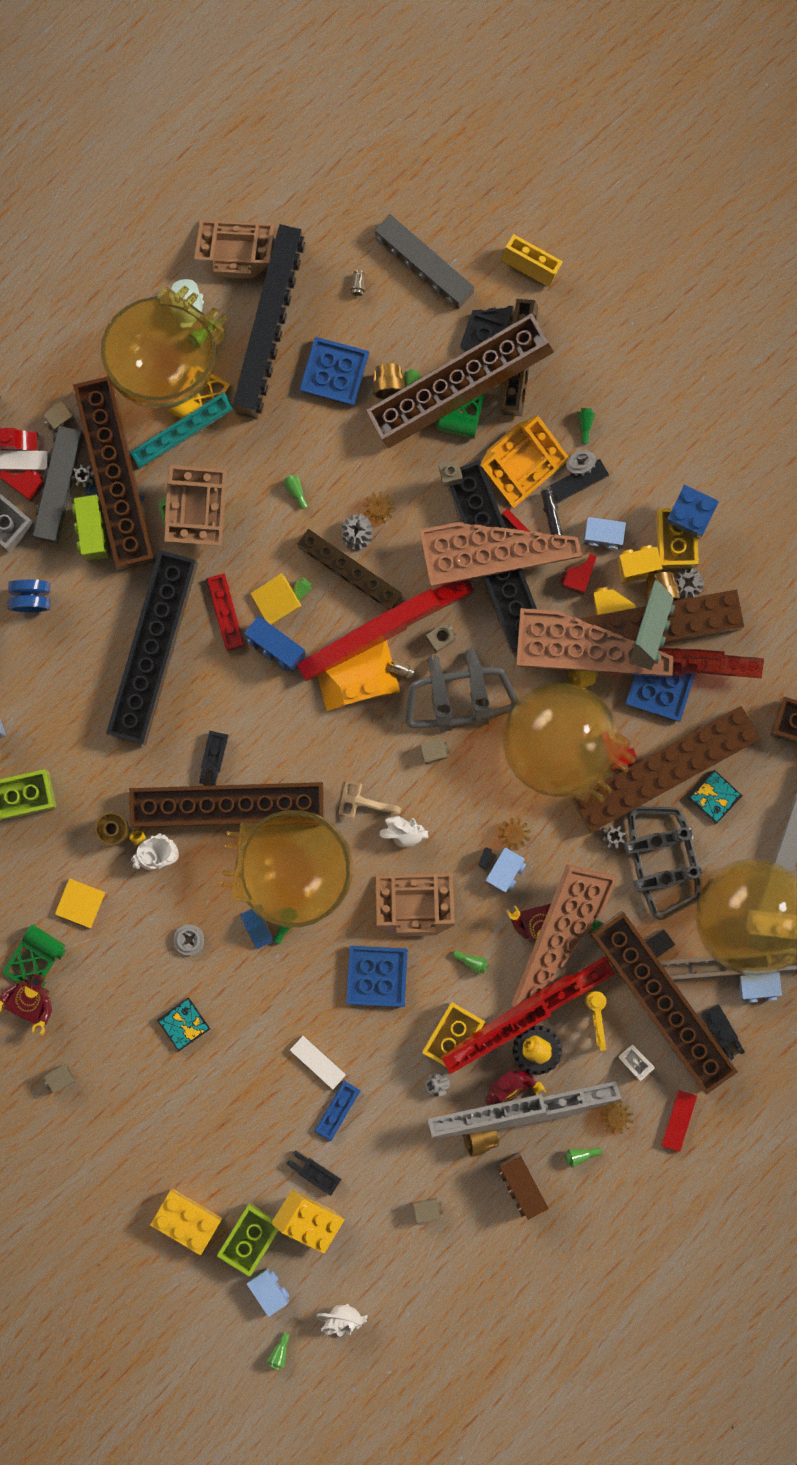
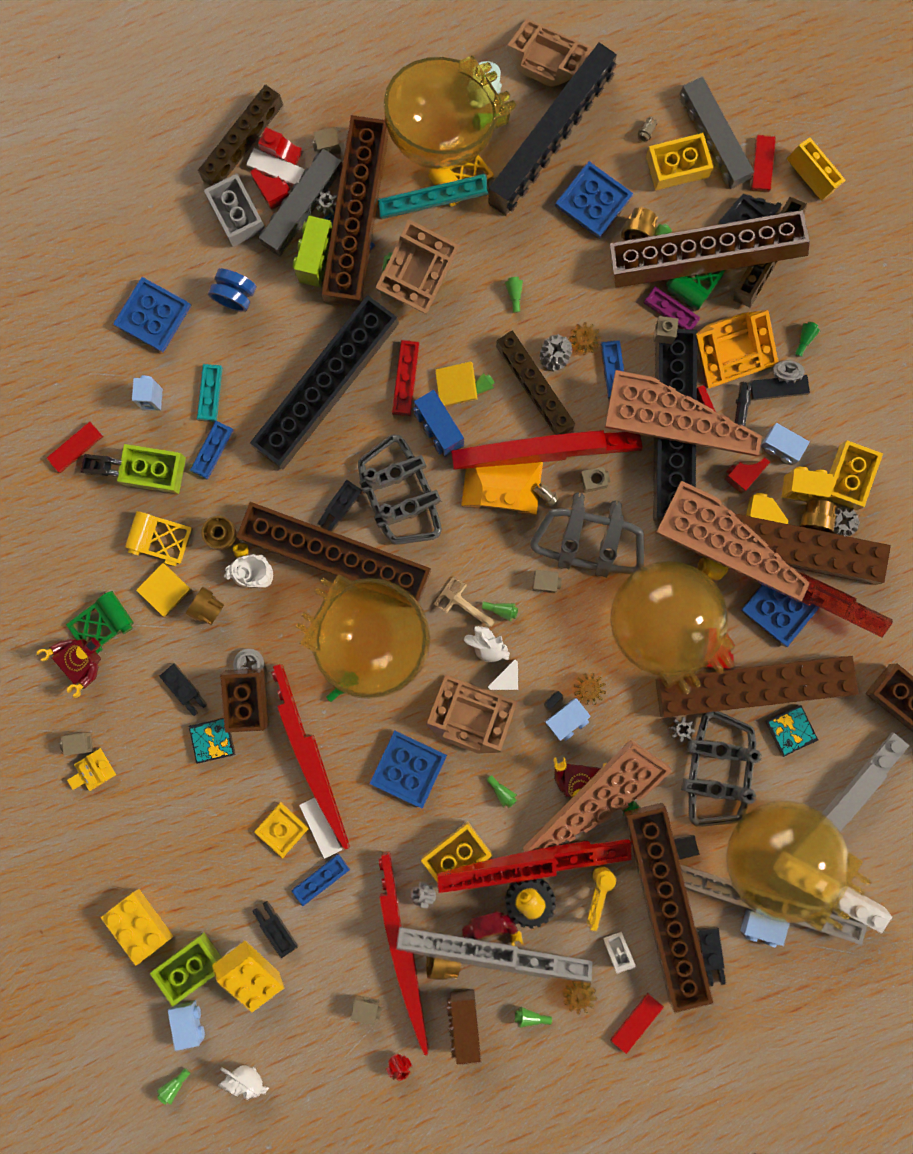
camera: 20 degrees right, 0 degrees up
blue slope [240,906,274,949] -> none
sand green slope [629,580,675,670] -> none
blue brick [665,484,719,539] -> none
none -> yellow piece [67,748,118,791]
none -> yellow piece [125,511,192,567]
none -> black hinge [159,663,207,716]
none -> pearl gold piece [185,586,225,625]
none -> blue tile [190,421,234,480]
none -> teal tile [197,364,223,422]
none -> reddish brown brick [220,668,268,733]
none -> yellow tile [254,802,309,859]
none -> red slope [271,664,350,850]
none -> dark grey piece [358,435,442,545]
none -> red slope [378,852,429,1056]
none -> red gear [386,1054,412,1081]
none -> bright green cone [482,602,518,622]
none -> white slope [488,660,518,690]
none -> blue tile [600,340,624,399]
none -> magenta tile [643,287,701,330]
none -> yellow brick [646,133,713,191]
none -> red tile [751,135,776,192]

